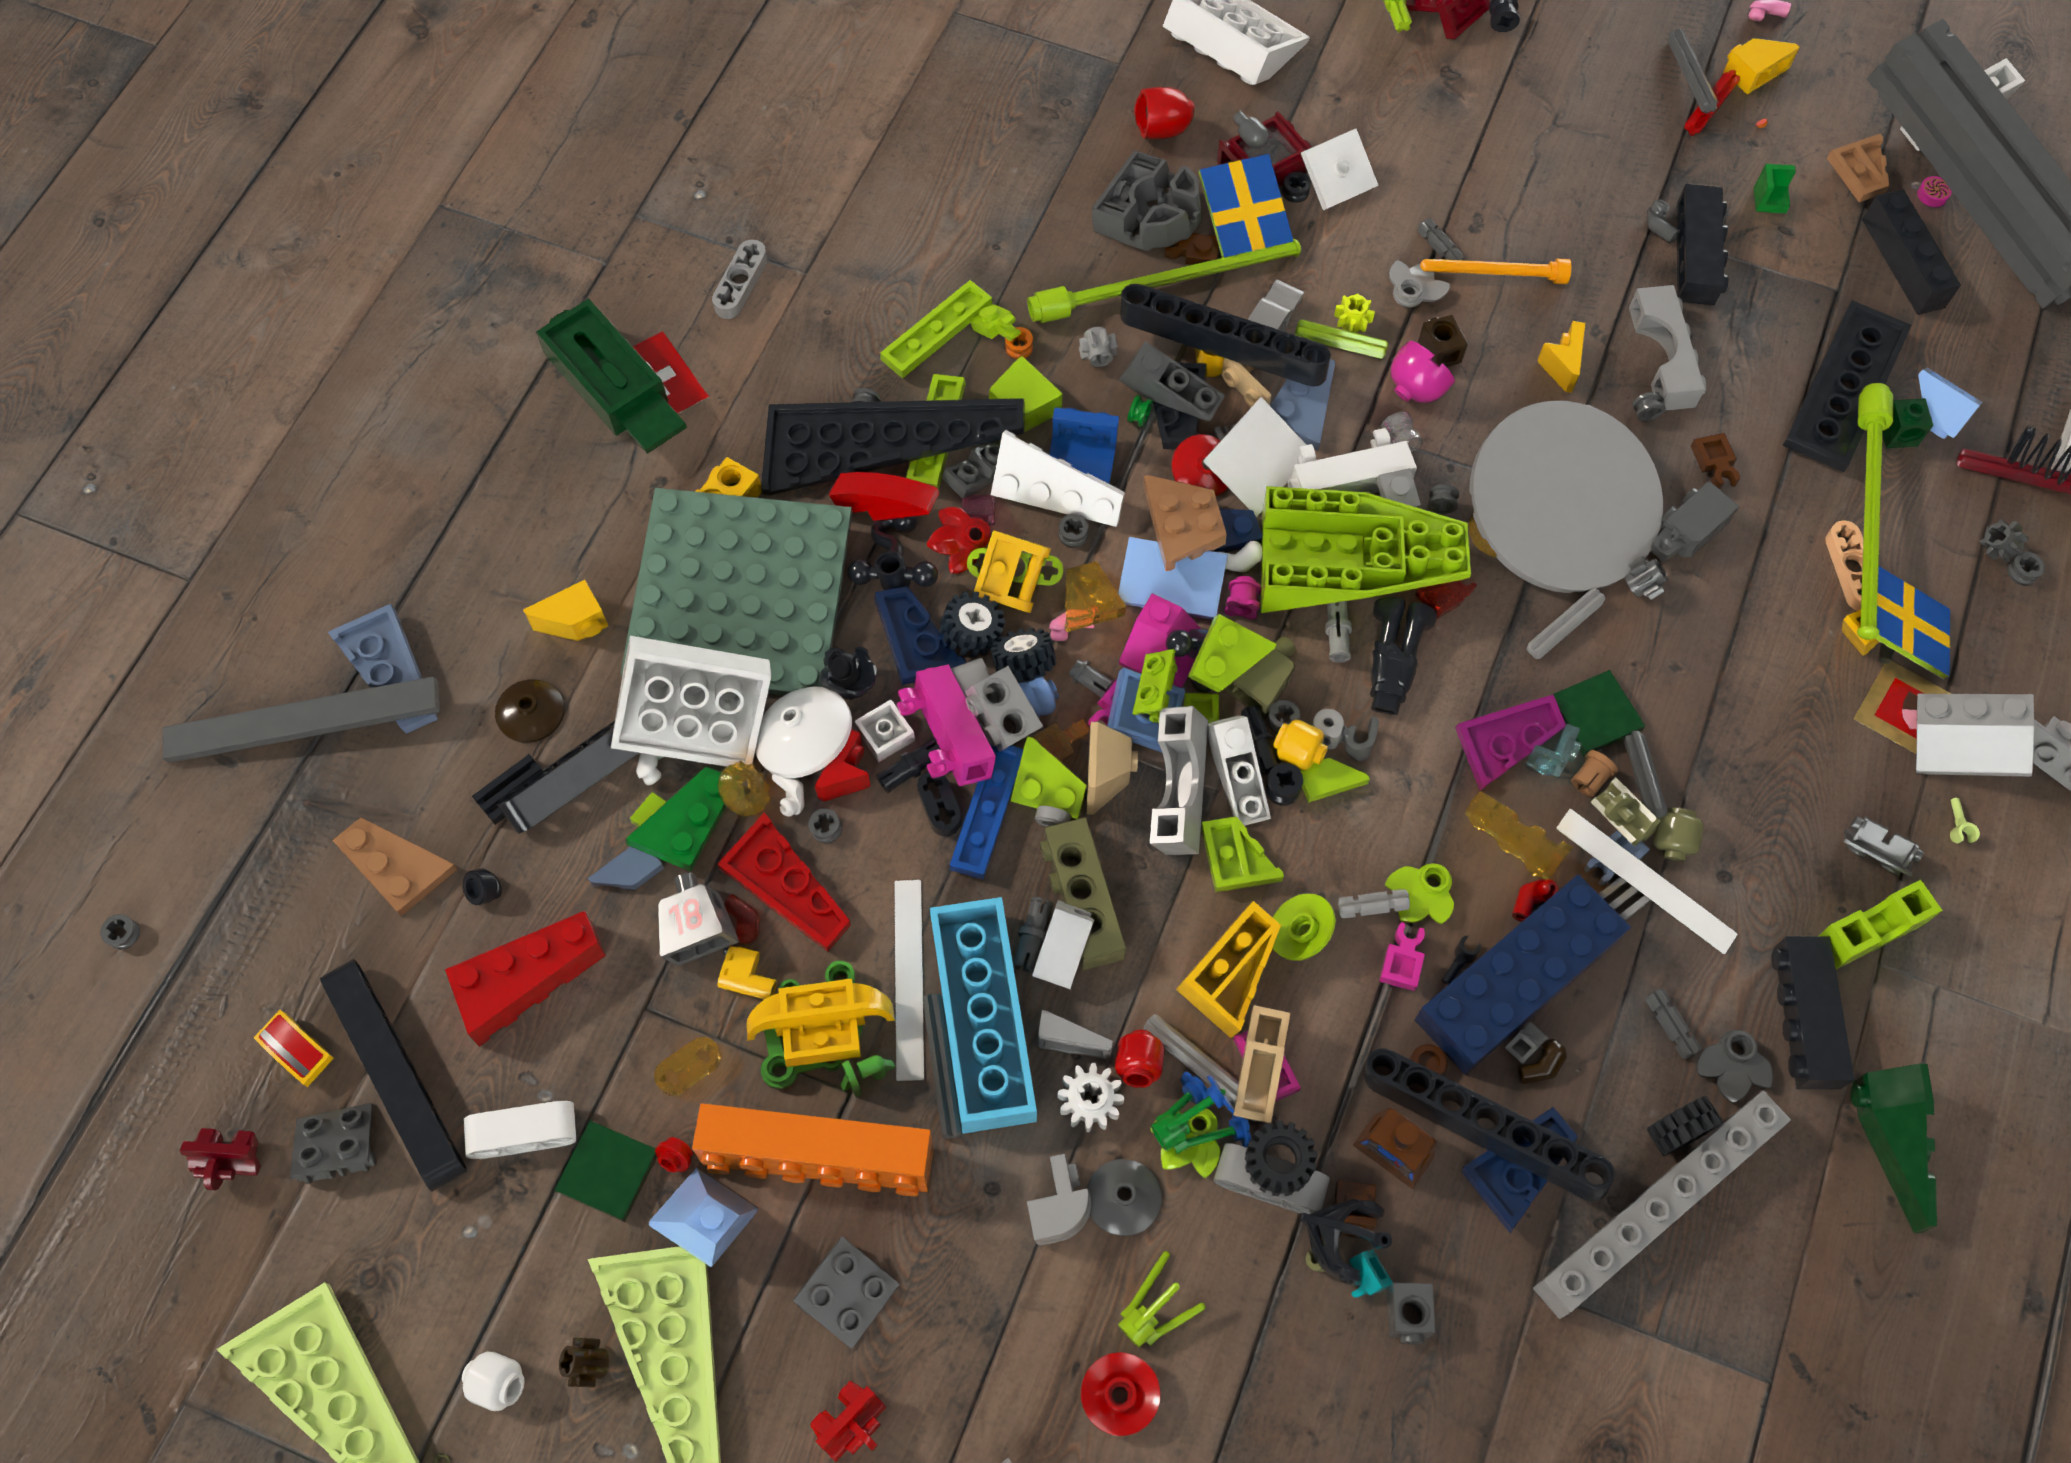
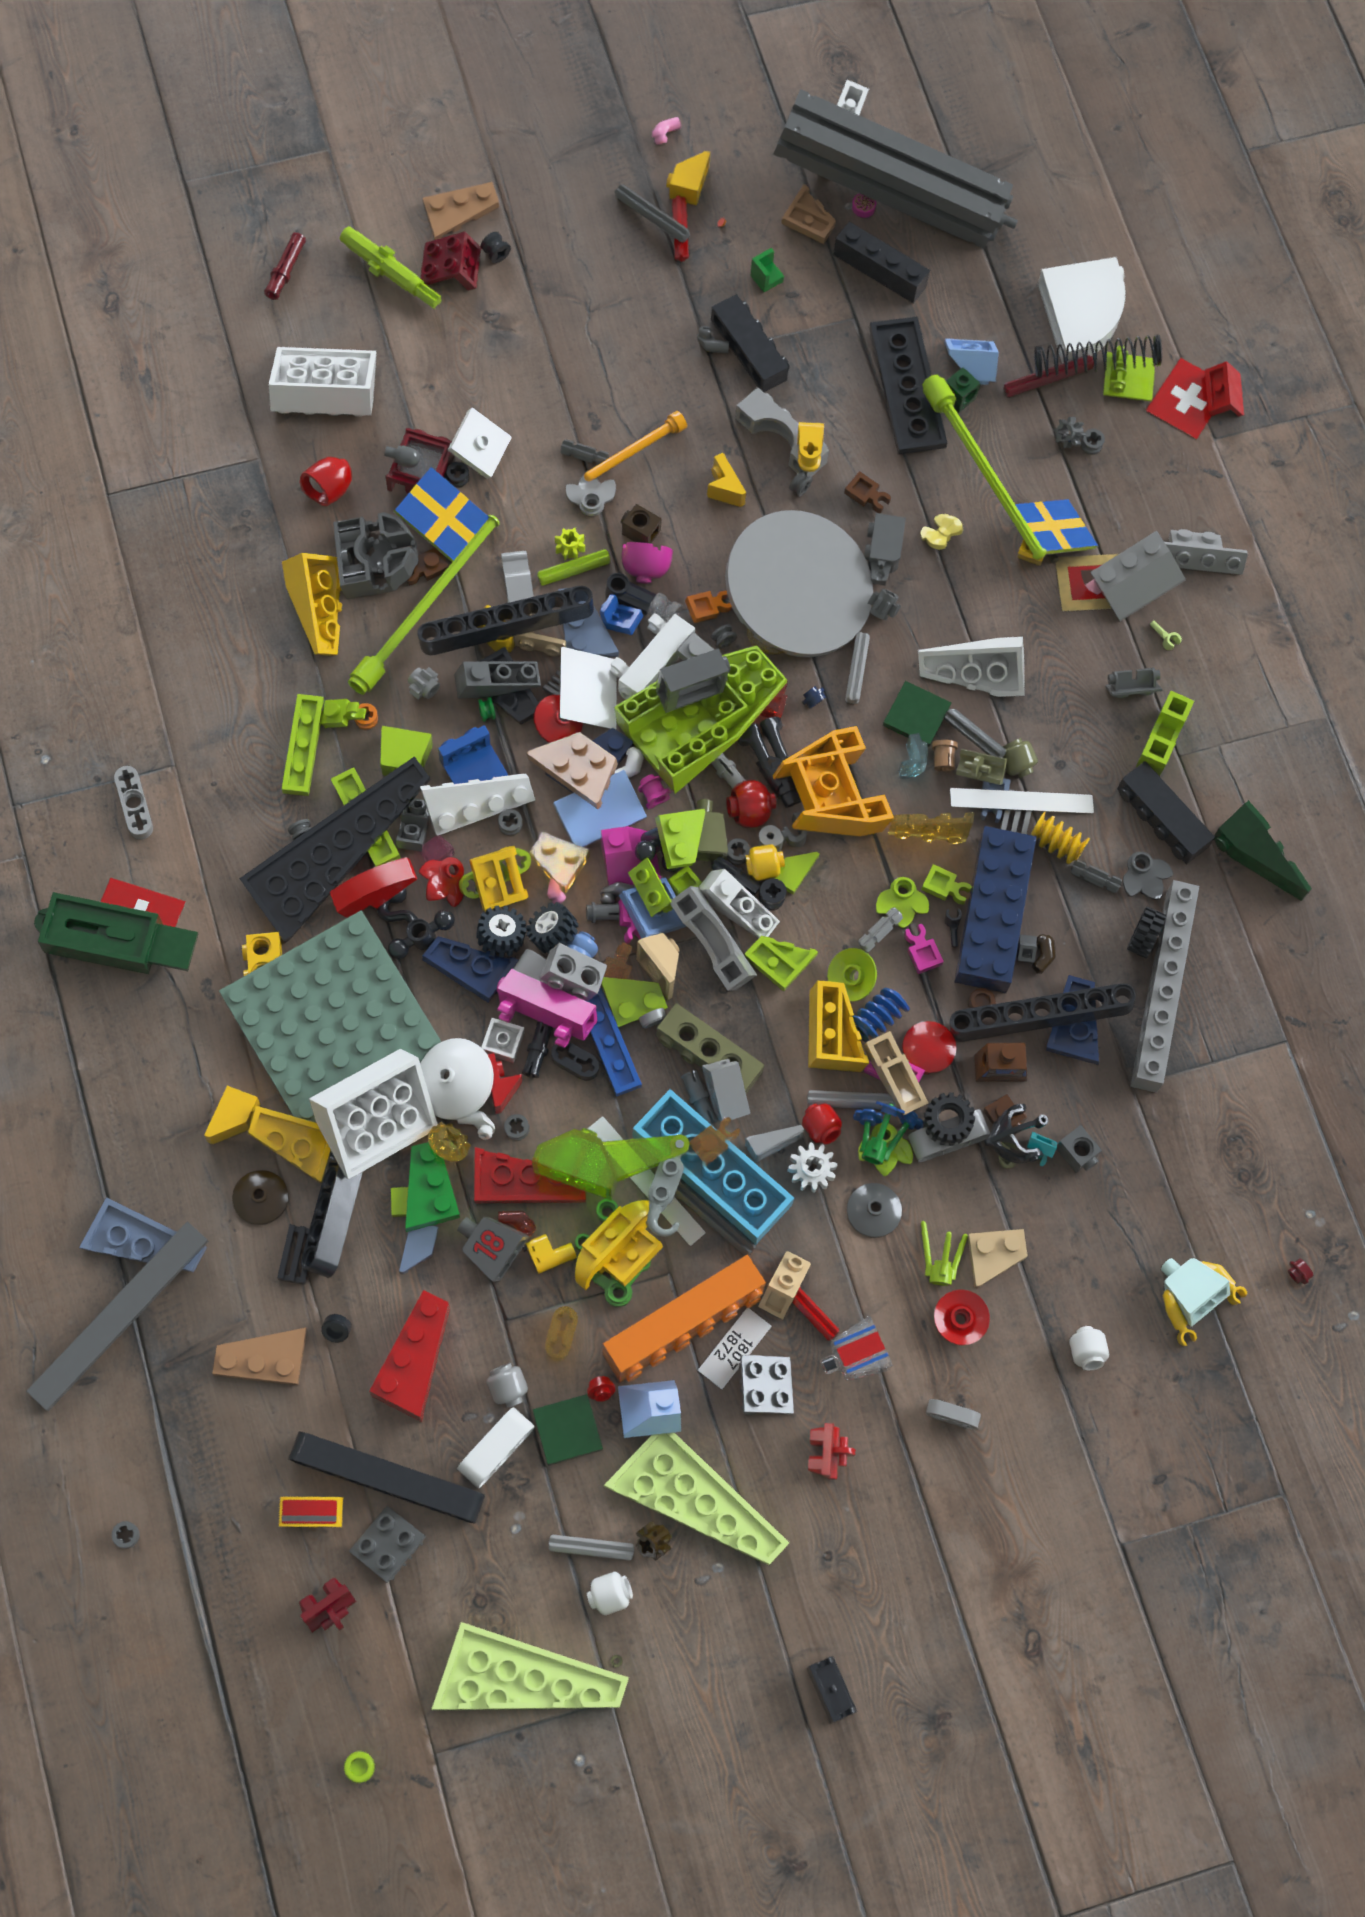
camera: 45 degrees left, 5 degrees up
white arm [636,753,664,785] -> none
black hair [820,646,877,700] -> none
bright green piece [841,1055,895,1097] -> none
light grey brick [1027,1154,1092,1246] -> none
magenta wing [1455,694,1566,791] -> none
red arm [1512,879,1559,922] -> none
light nougat beam [1825,520,1863,611] -> none
none -> yellow wing [247,1106,331,1183]
none -> yellow wedge [282,553,342,656]
none -> lime tile [344,1752,375,1783]
none -> light grey head [486,1363,528,1408]
none -> clear neon green slope [532,1128,689,1237]
none -> light grey axle [548,1535,634,1560]
none -> blue bracket [600,594,643,635]
none -> flat silver arm [600,882,635,904]
none -> black piece [605,573,657,616]
none -> dark grey window [656,648,730,713]
none -> orange plate [685,591,732,623]
none -> clear orange plate [689,1117,740,1166]
none -> white sticker [698,1308,772,1389]
none -> red plant [726,780,776,828]
none -> tan bracket [758,1251,811,1319]
none -> light orange wedge [773,726,894,837]
none -> red axle [792,1287,839,1341]
none -> yellow piece [797,422,824,472]
none -> dark blue plate [802,686,826,709]
none -> torso [820,1316,893,1381]
none -> blue piece [853,988,910,1043]
none -> red dish [902,1021,956,1075]
none -> white wedge [918,637,1024,697]
none -> light yellow piece [921,514,963,550]
none -> lime plate [921,864,972,905]
none -> tan wing [968,1229,1027,1288]
none -> yellow piece [1031,811,1090,864]

